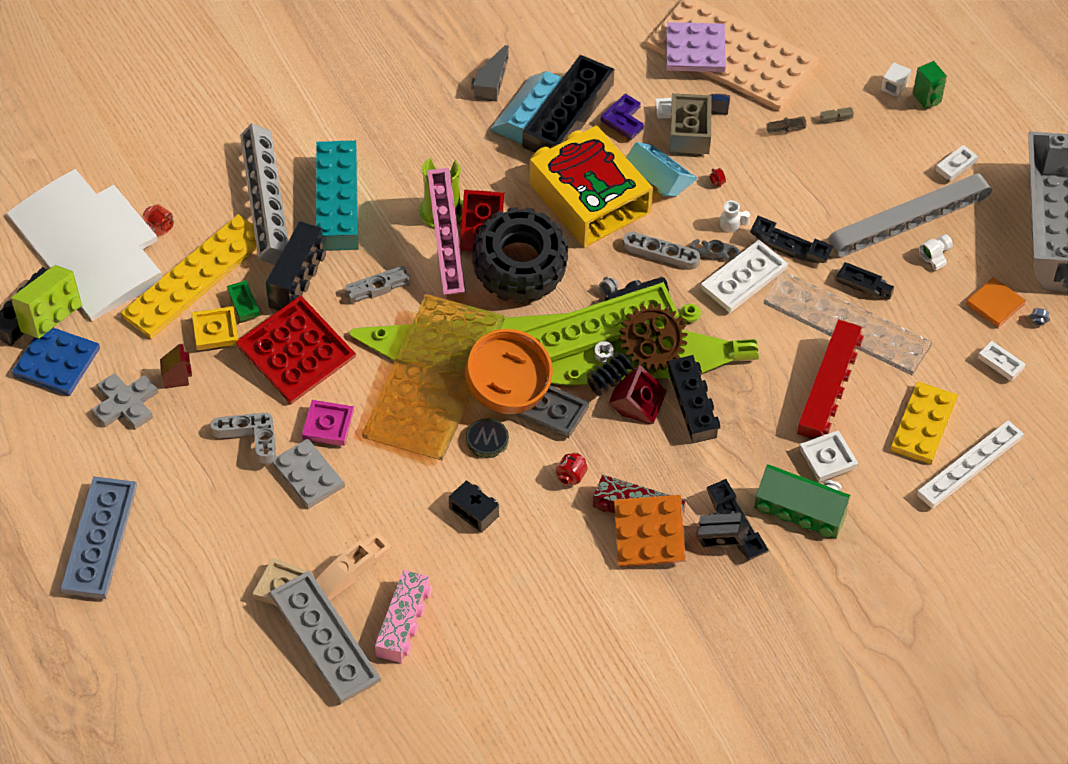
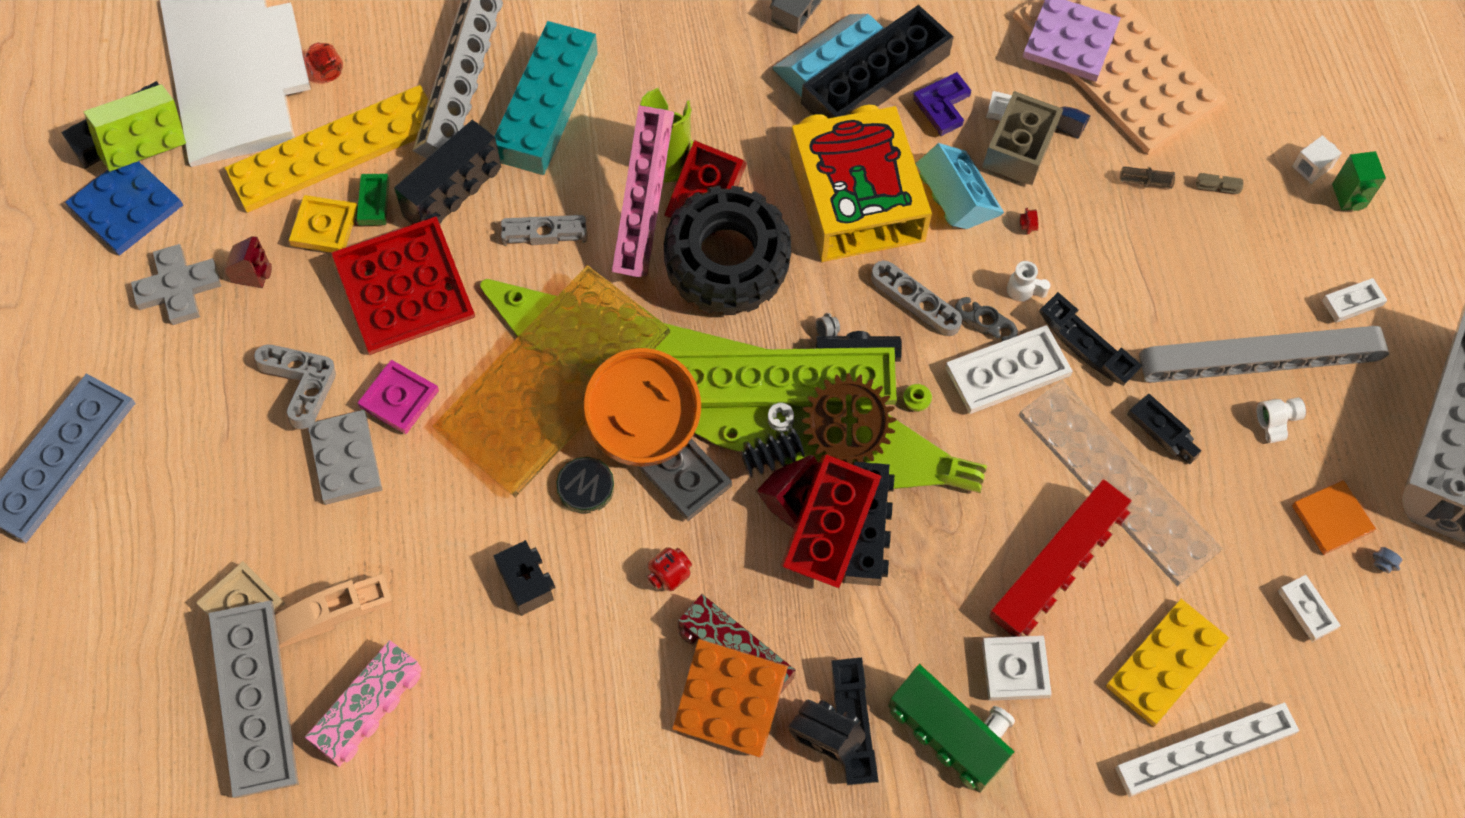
camera: 20 degrees right, 10 degrees up
none -> red slope [780,454,881,589]

